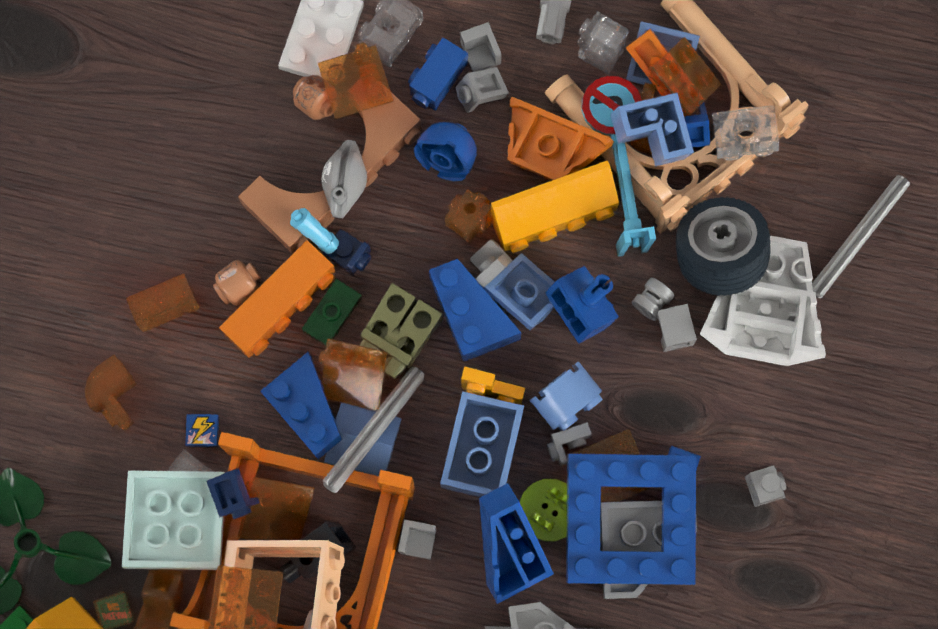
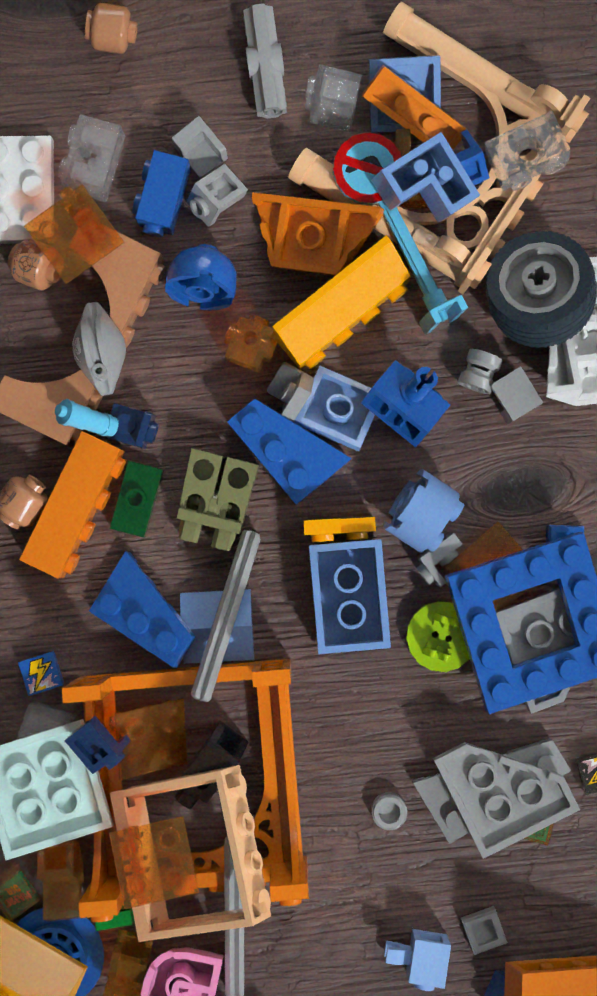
camera: 20 degrees left, 10 degrees up
clear orange hinge [319,338,387,411] -> none
light grey panel [398,520,437,560] -> none
blue wedge [479,483,554,604] -> none
clear orange hinge [647,37,722,117] -> none

